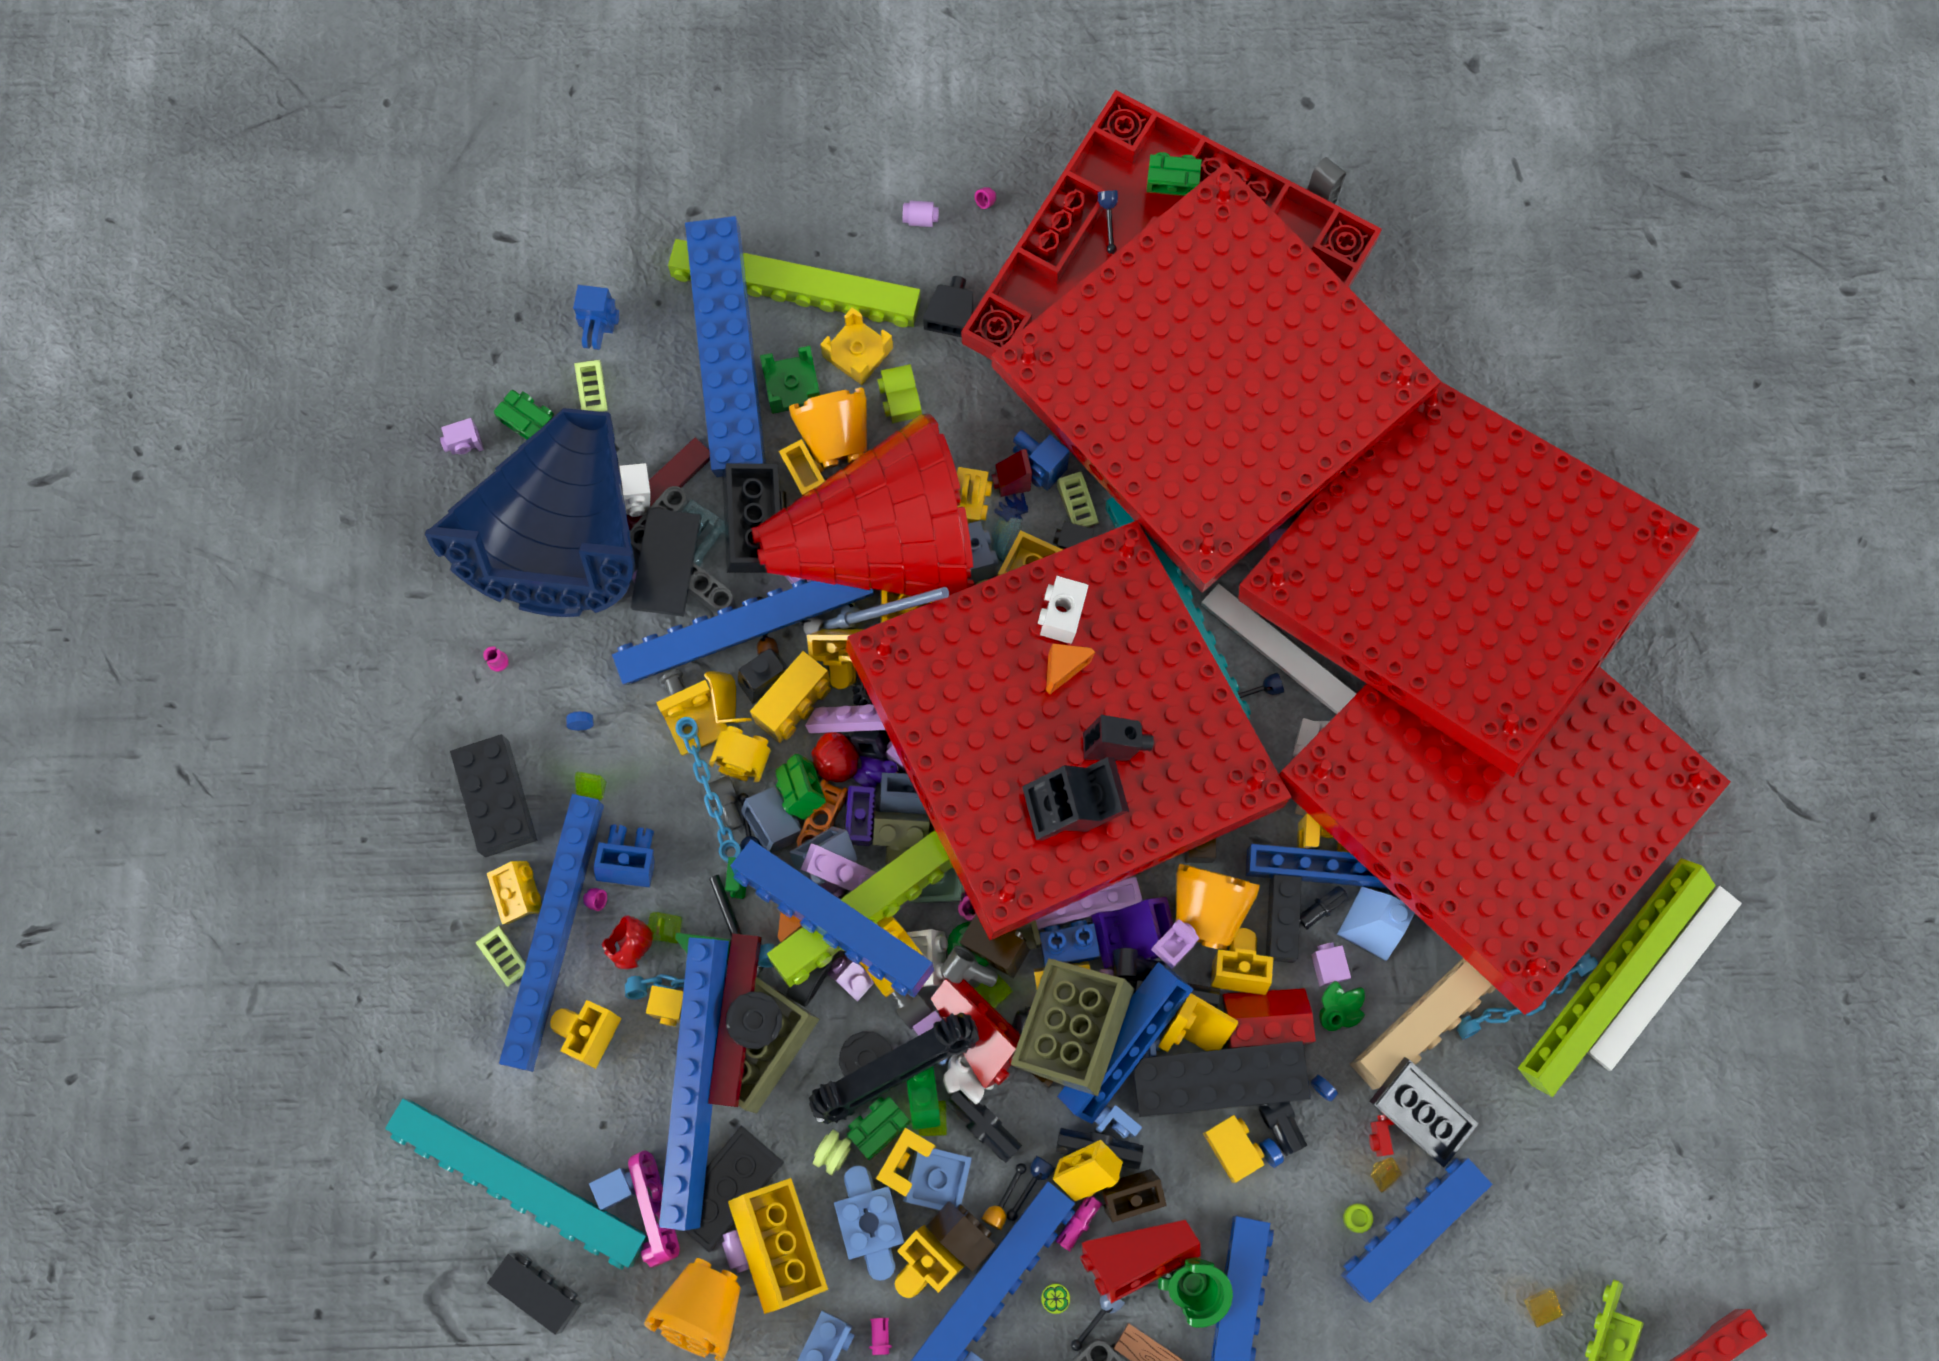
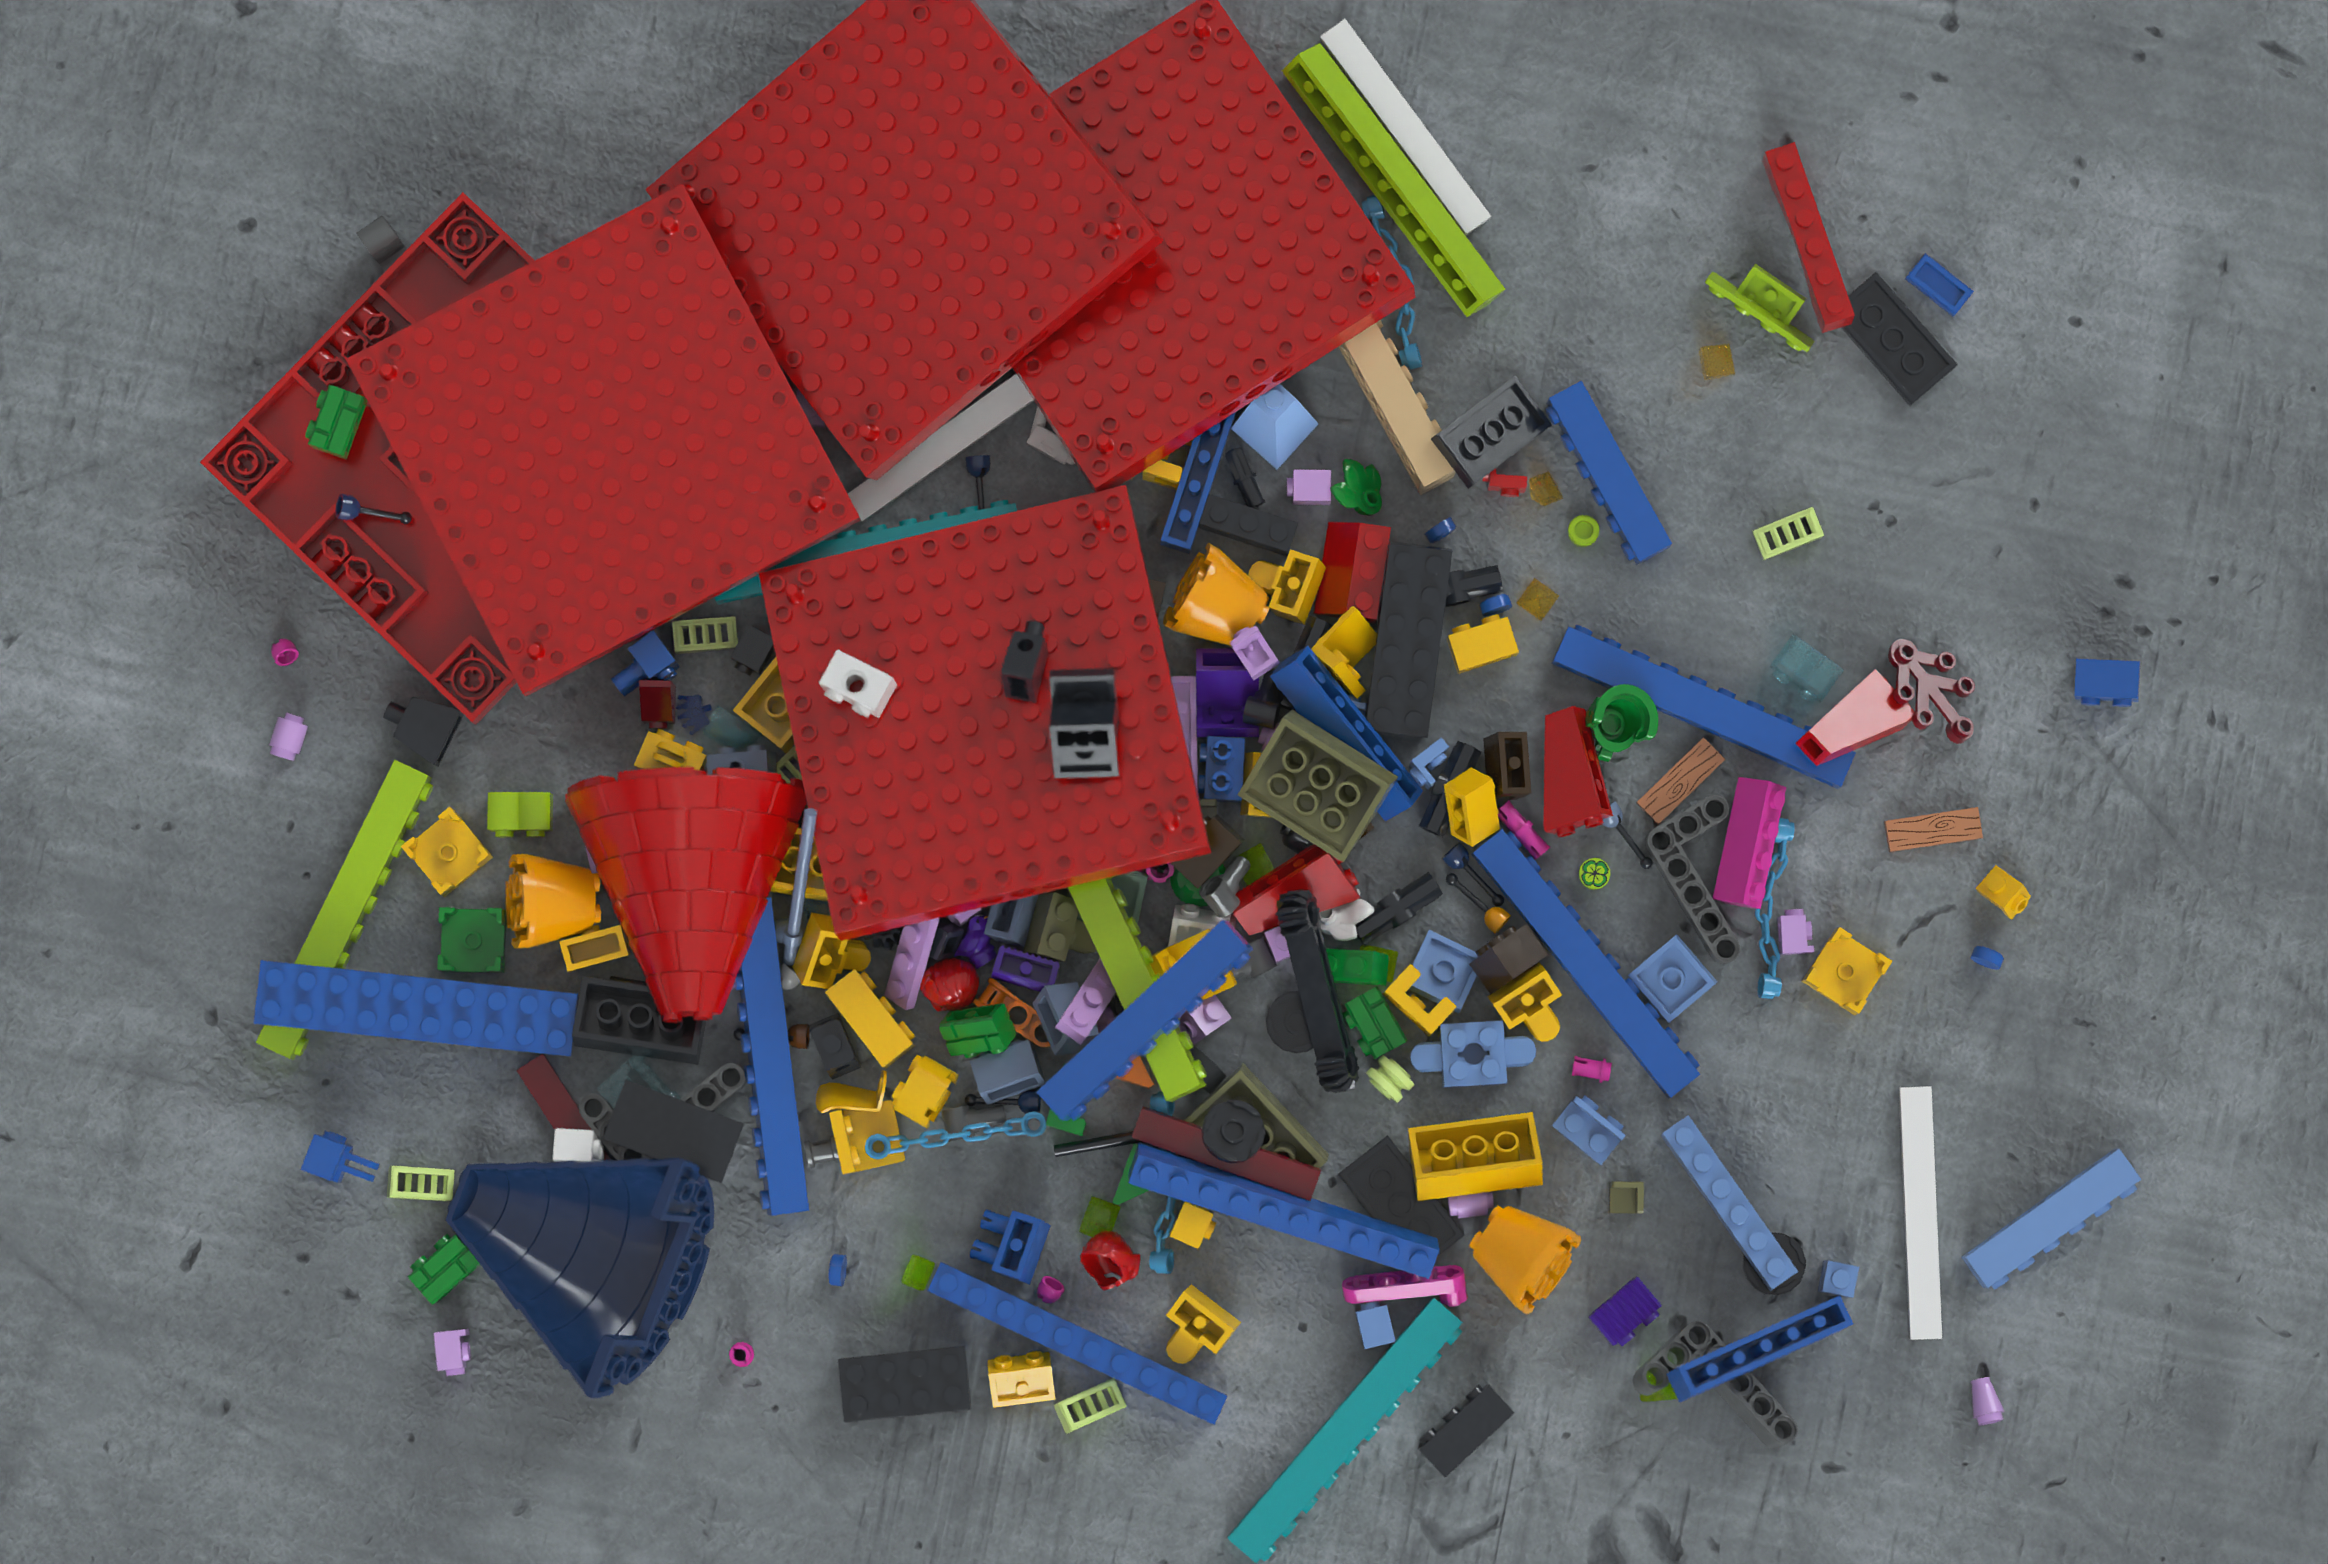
camera: 80 degrees left, 10 degrees up
orange slope [1046,644,1095,694] -> none
none -> clear yellow slope [1516,578,1559,621]

